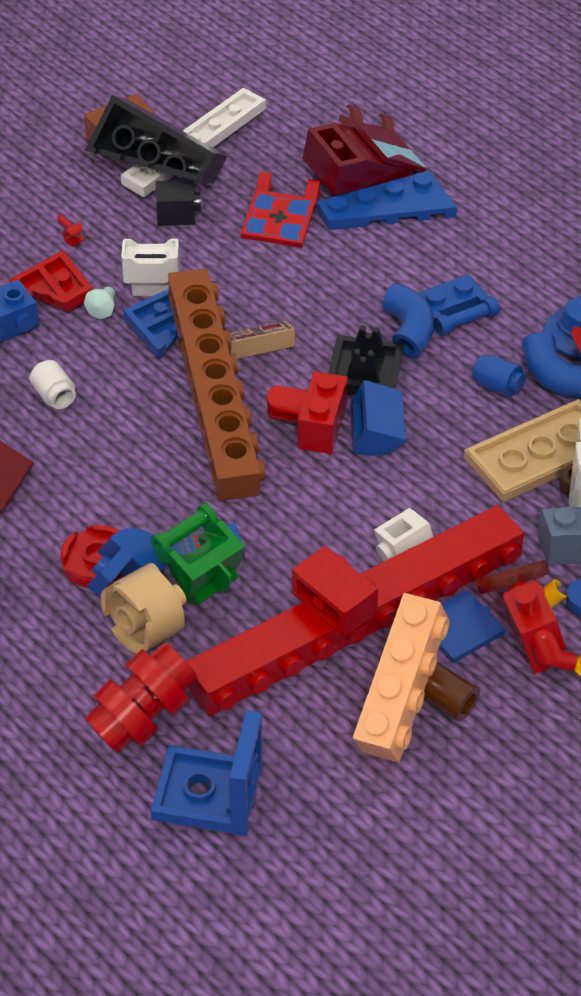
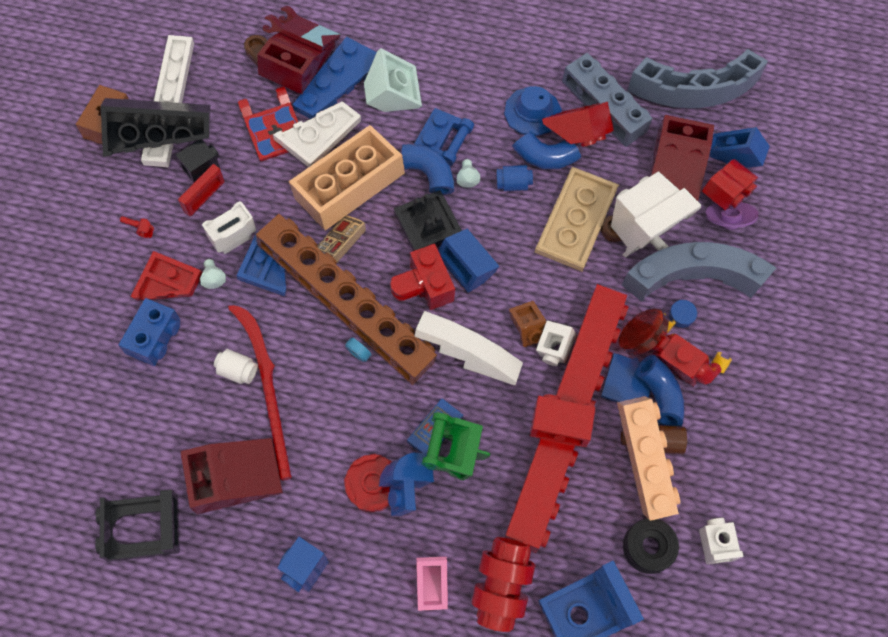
camera: 40 degrees left, 20 degrees up
tan brick [101,563,186,654] -> none
none -> red tile [178,164,225,216]
none -> red piece [228,305,292,481]
none -> white wing [273,101,361,167]
none -> light nougat brick [289,125,405,231]
none -> dark azure tile [345,337,372,362]
none -> light aqua slope [364,48,422,112]
none -> white slope [415,311,523,385]
none -> bright pink slope [416,557,448,611]
none -> light aqua rock [457,159,480,188]
none -> dark orange bracket [509,301,546,347]
none -> black tyre [623,518,679,574]
none -> blue cylinder [636,354,684,426]
none -> white brick [699,518,743,565]

